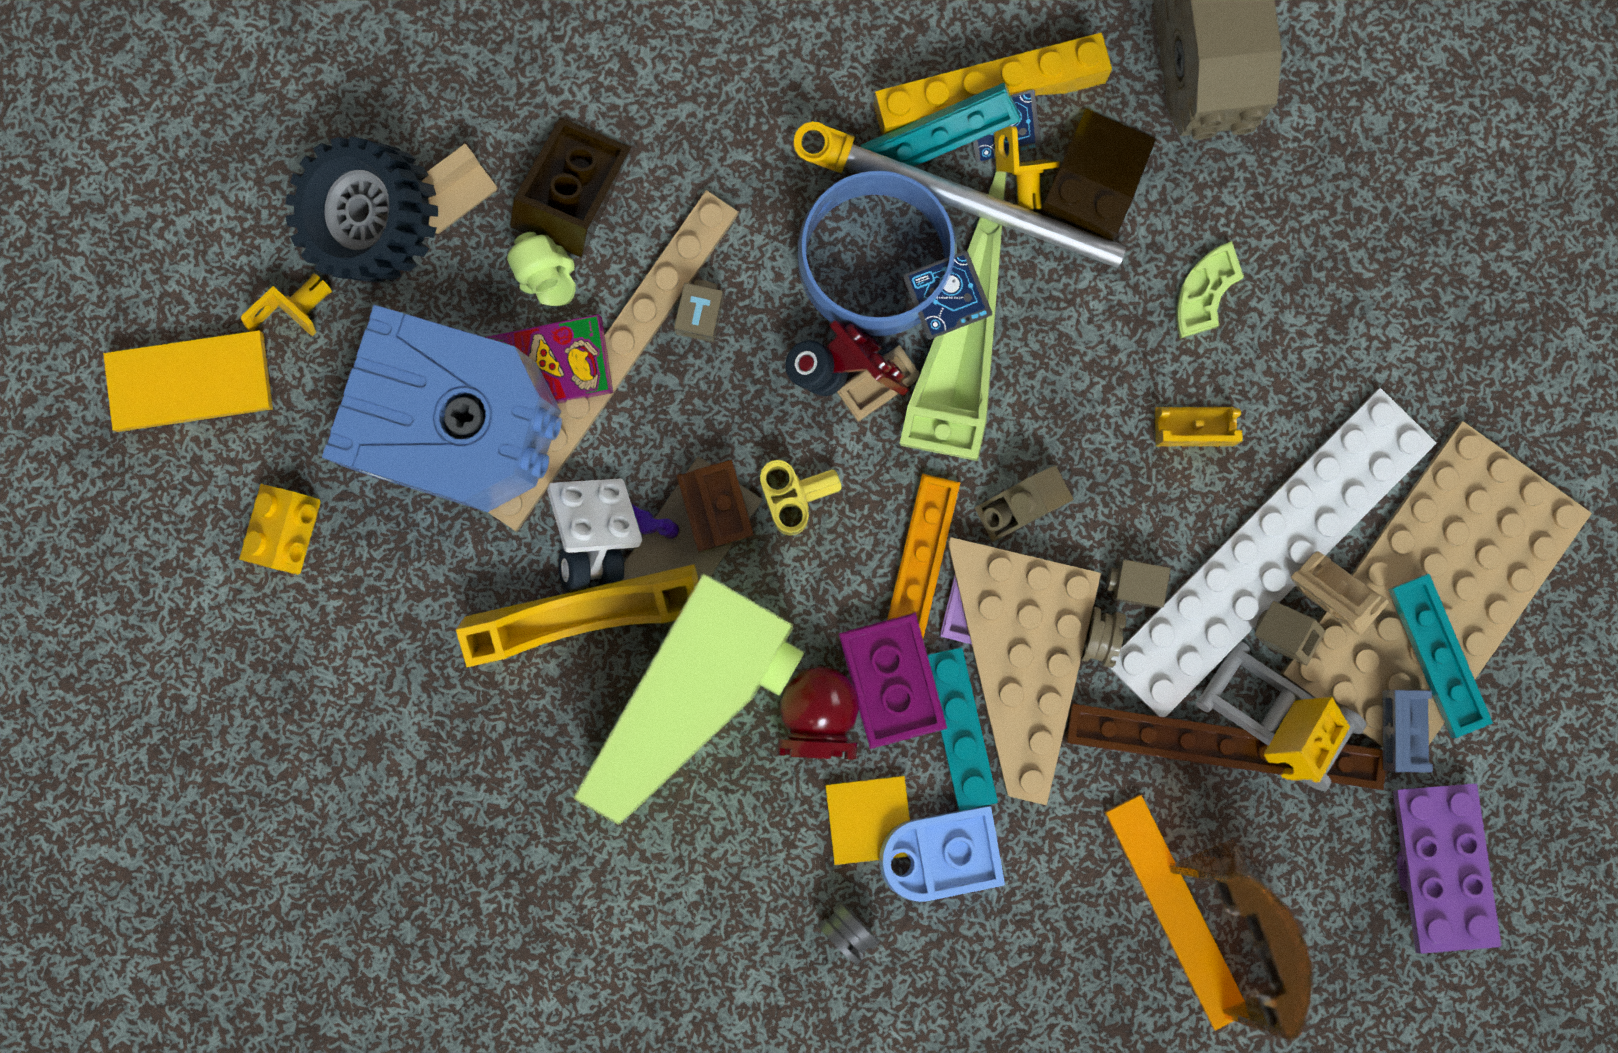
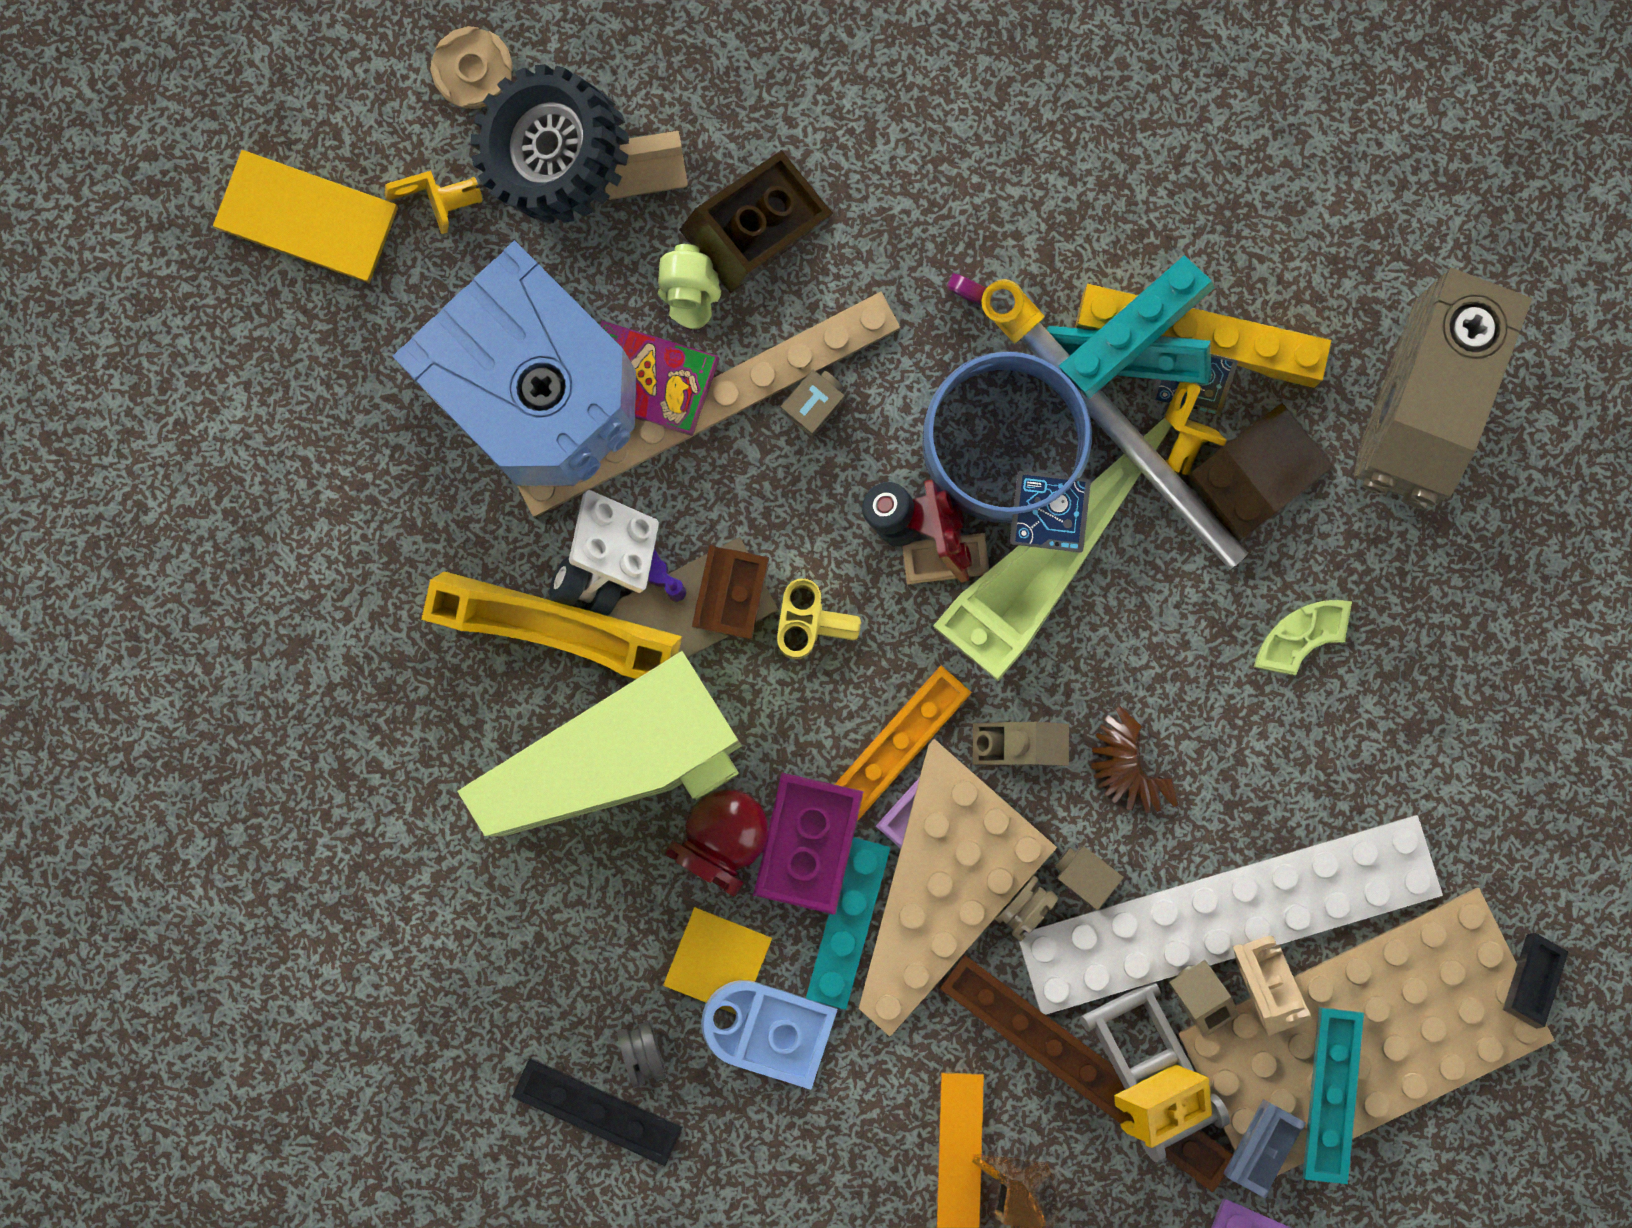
camera: 30 degrees right, 0 degrees up
yellow bracket [239,484,321,575] -> none
yellow hinge [1155,407,1243,446] -> none
none -> tan tile [430,26,513,109]
none -> black tile [512,1058,683,1166]
none -> magenta tile [946,273,986,305]
none -> teal plate [1059,255,1215,399]
none -> reddish brown hair [1091,706,1179,813]
none -> black tile [1503,933,1568,1029]

